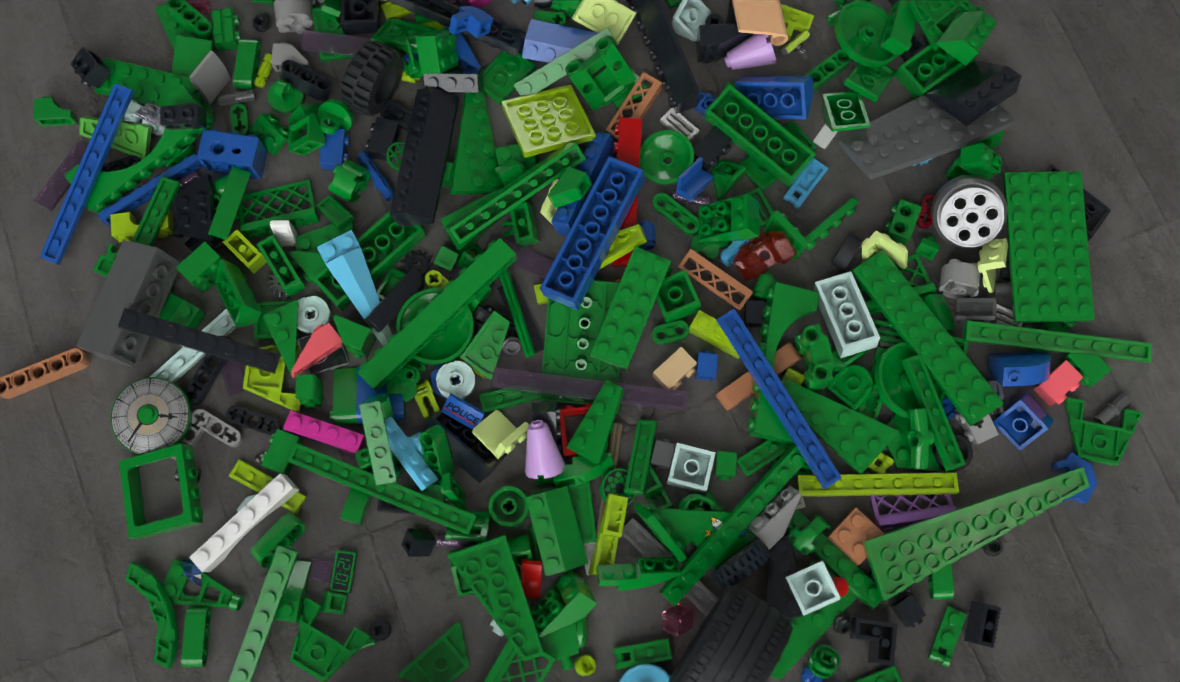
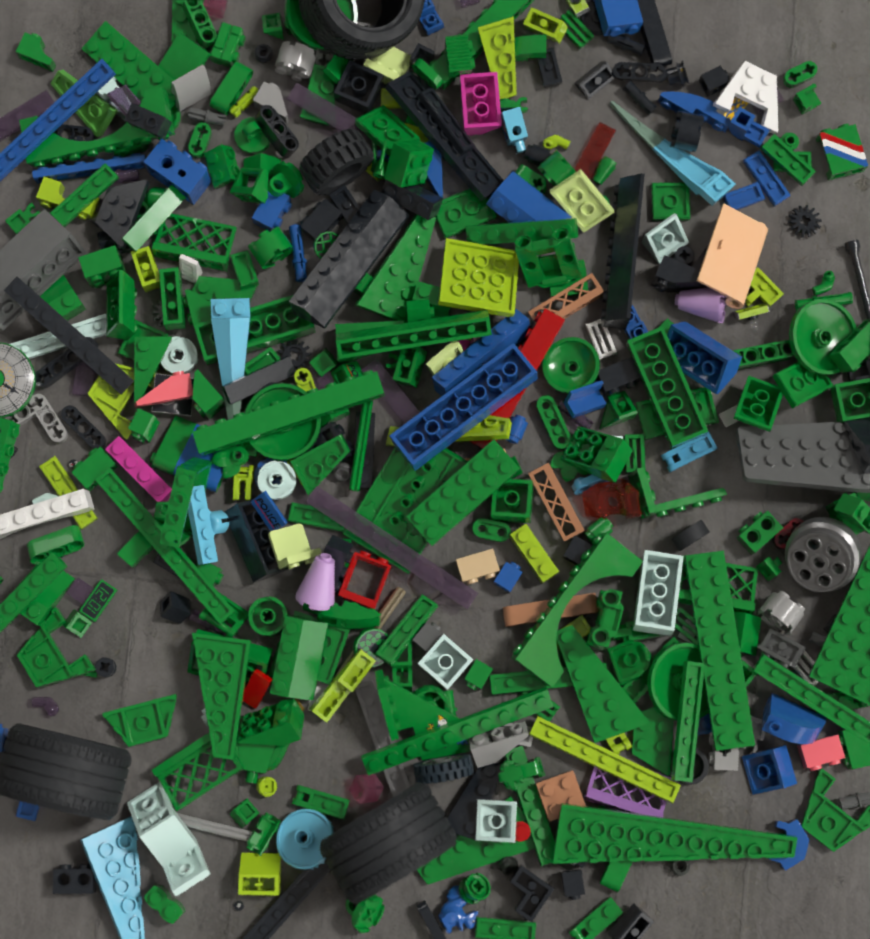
camera: 25 degrees right, 5 degrees up
black brick [70,47,111,89] -> none
green beam [419,425,455,485] -> none
green plate [440,473,466,510] -> none
blue brick [449,6,493,38] -> none
green slope [547,166,592,208] -> none
green wing [567,380,625,467] -> none
green slope [596,557,681,591] -> none
blue plate [717,309,842,489] -> none
yellowish green bracket [861,231,908,269] -> none
green piece [907,407,934,469] -> none
yellowish green bracket [978,238,1008,293] -> none

